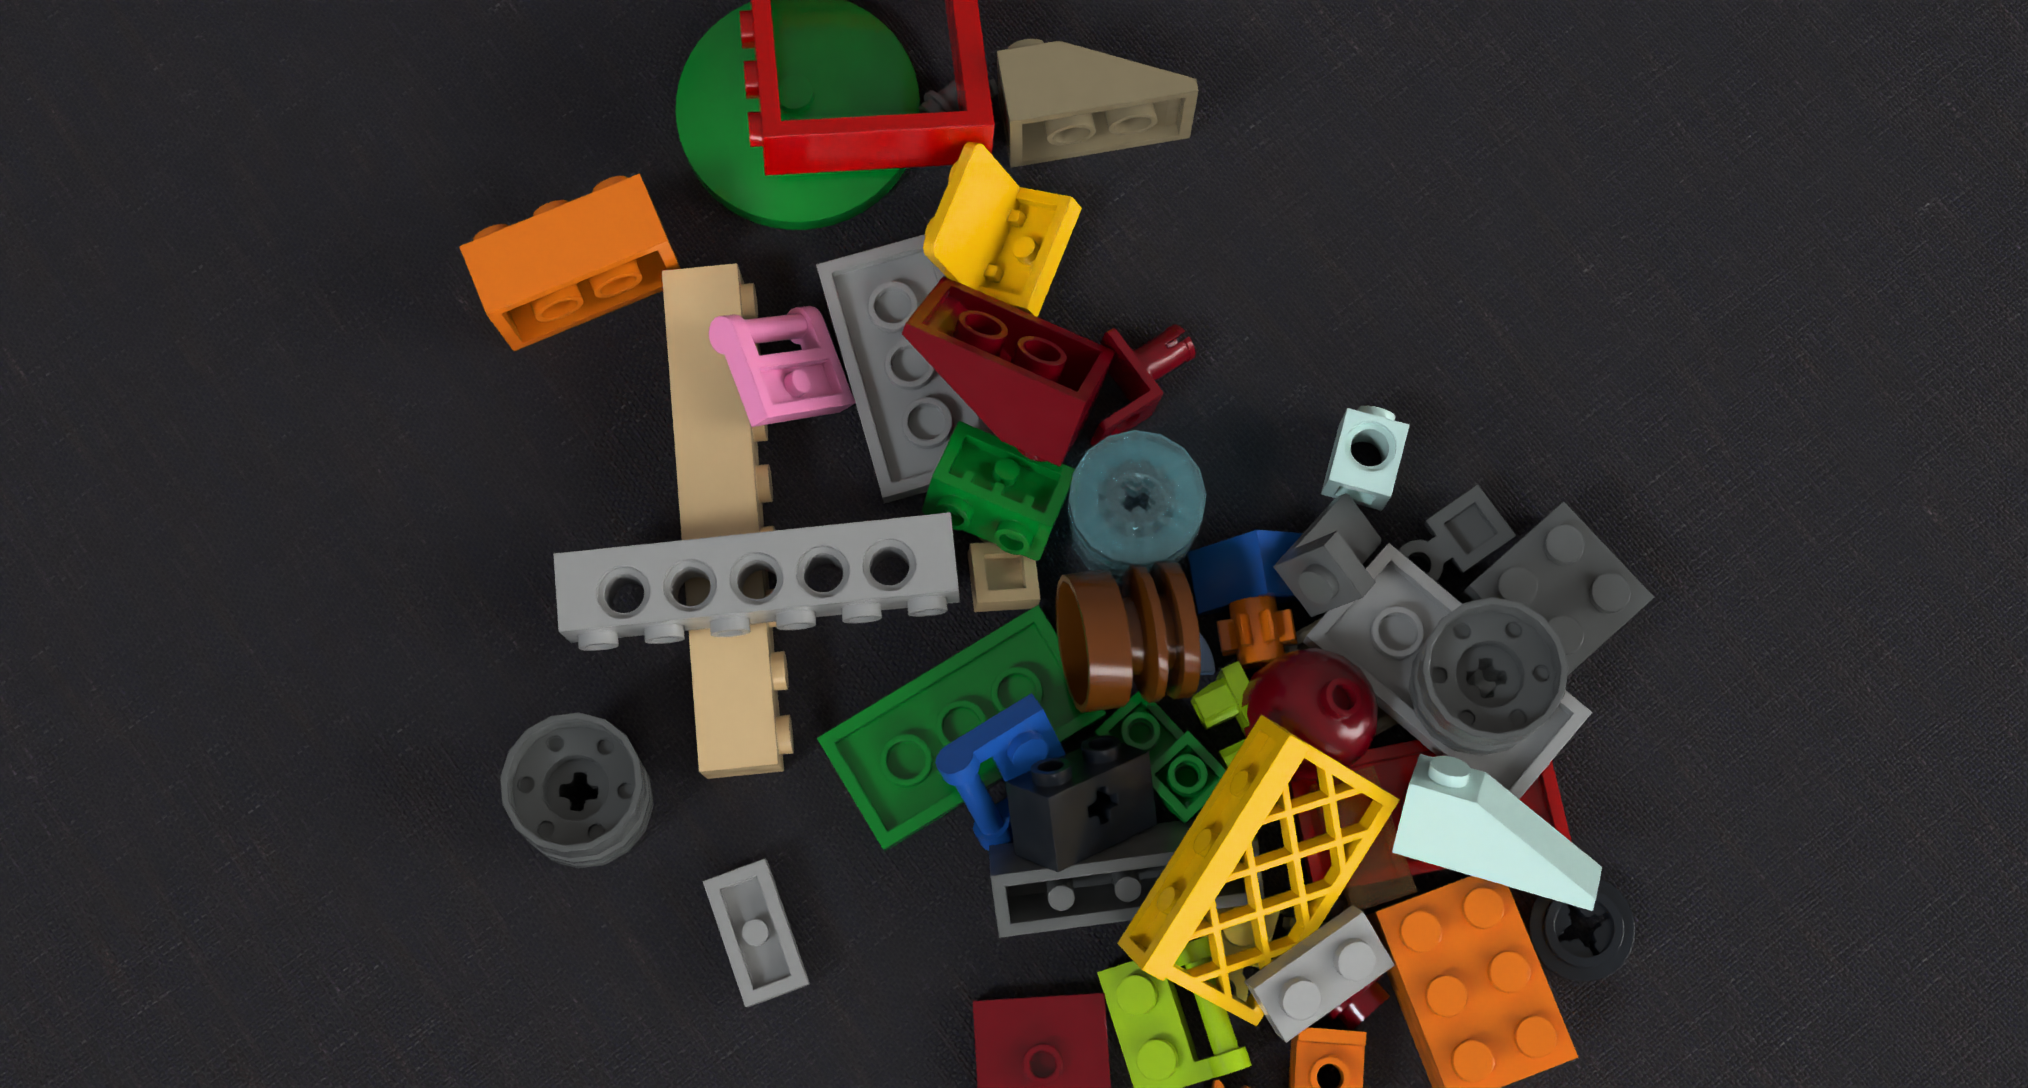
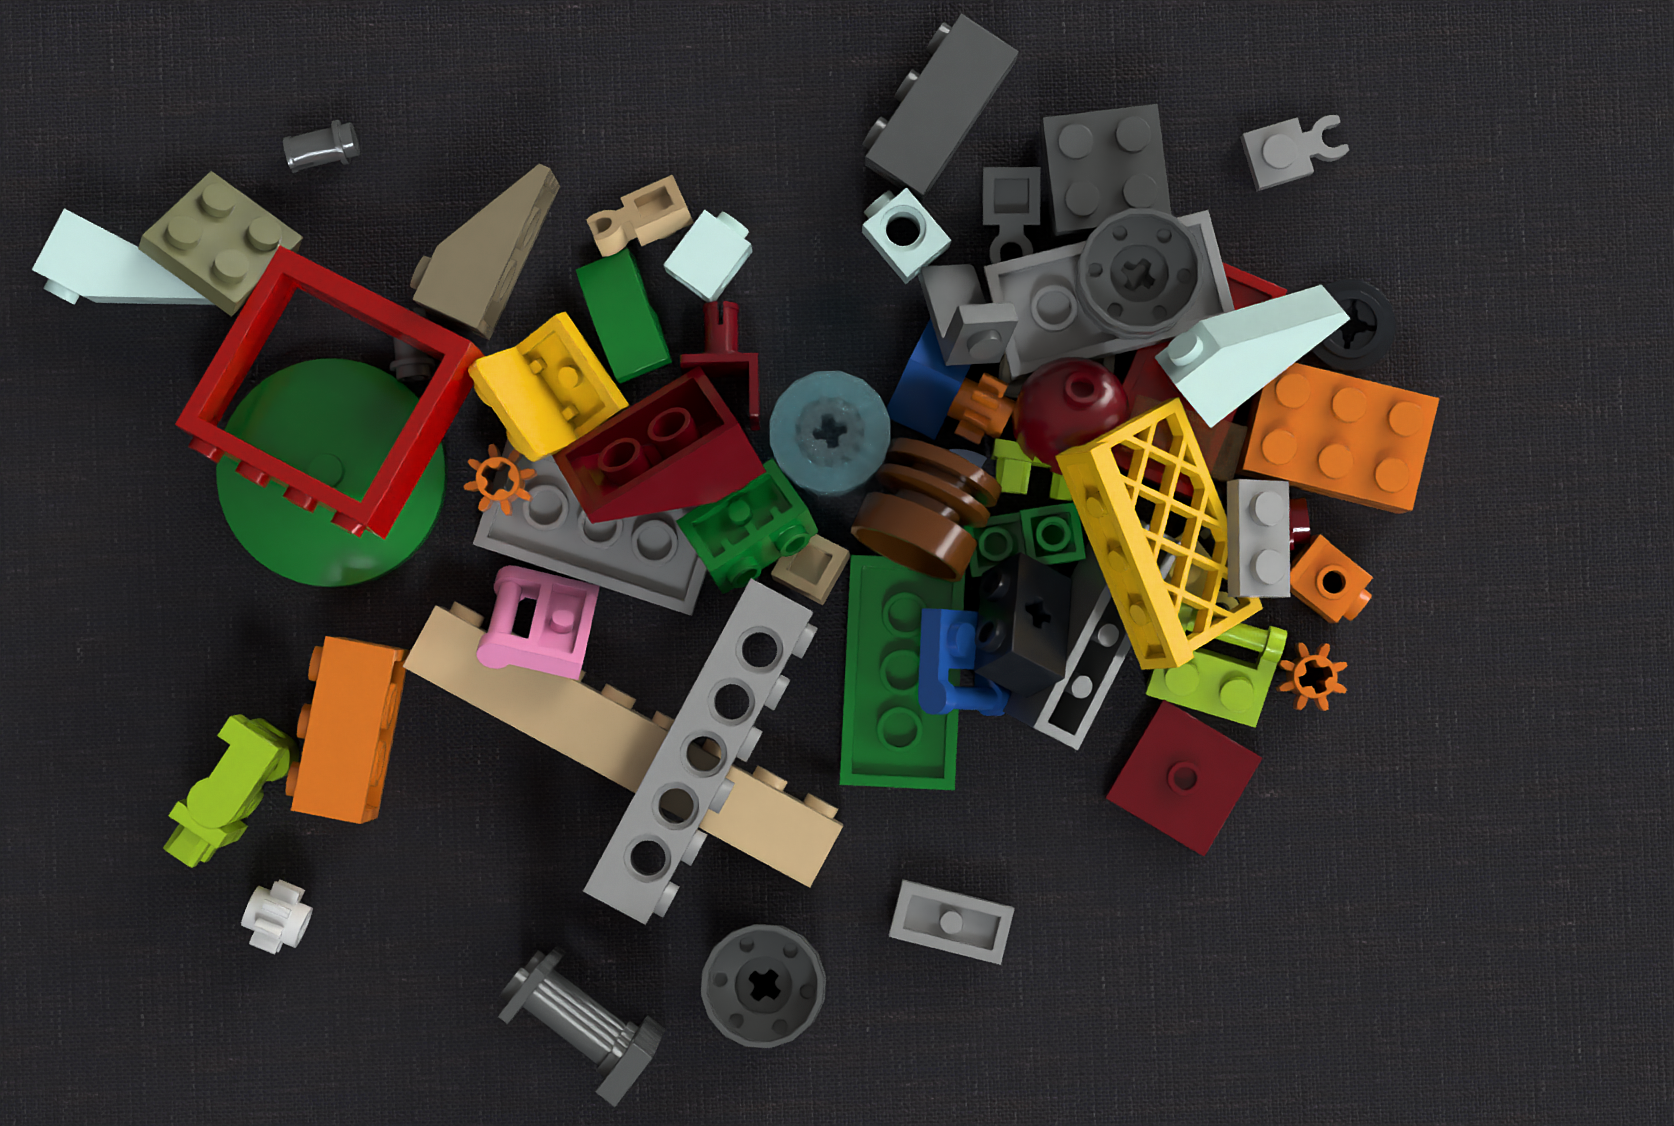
camera: 60 degrees left, 10 degrees up
none -> lime hips [163,714,299,868]
none -> white gear [241,879,313,955]
none -> orange gear [463,444,537,516]
none -> dark grey fence [498,946,665,1107]
none -> green slope [576,248,672,384]
none -> tan plate [586,175,694,257]
none -> light aqua brick [664,210,752,303]
none -> dark grey brick [862,13,1019,203]
none -> light grey plate [1240,115,1349,191]

